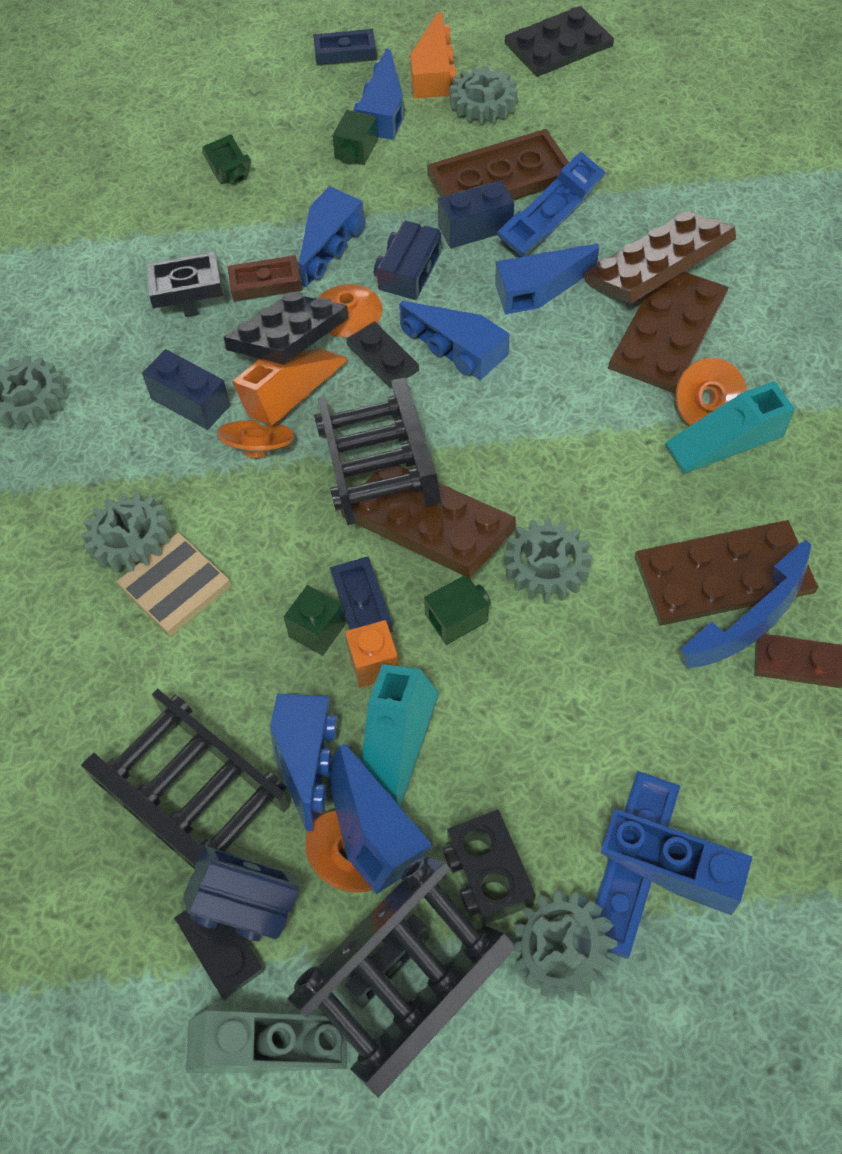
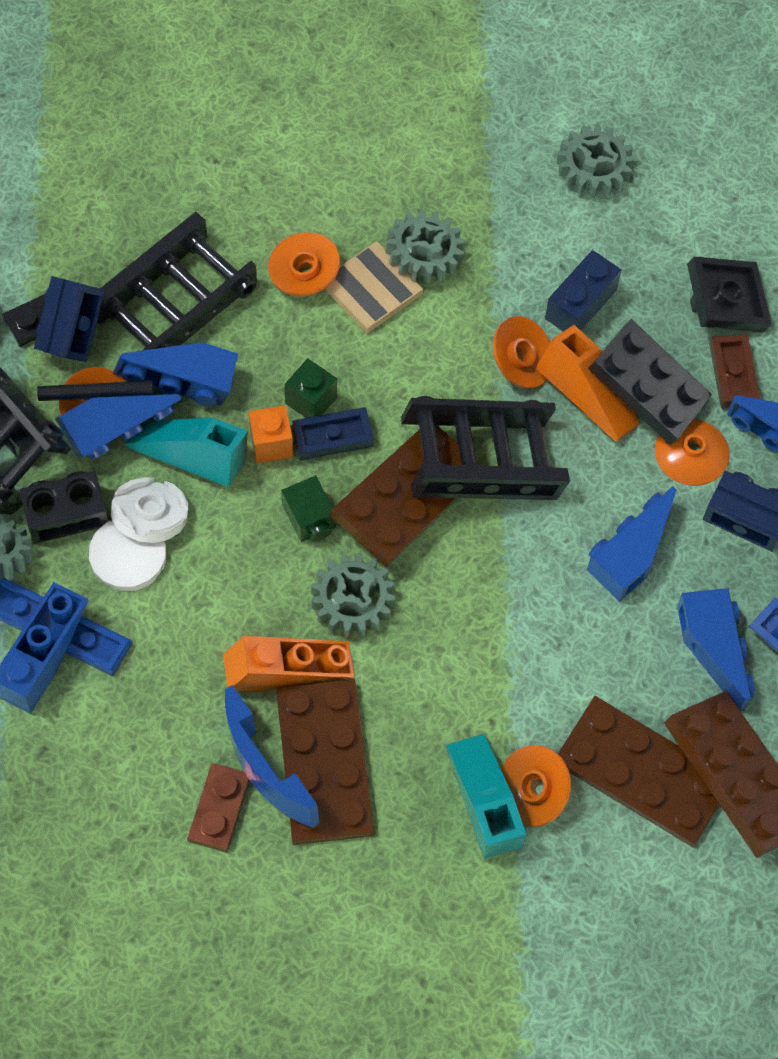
camera: 90 degrees right, 5 degrees up
black plate [346,321,419,389] -> none
none -> black bar [37,380,153,401]
none -> white tile [89,520,166,591]
none -> white tile [111,477,188,543]
none -> orange slope [223,636,355,692]
none -> orange dish [268,232,340,297]

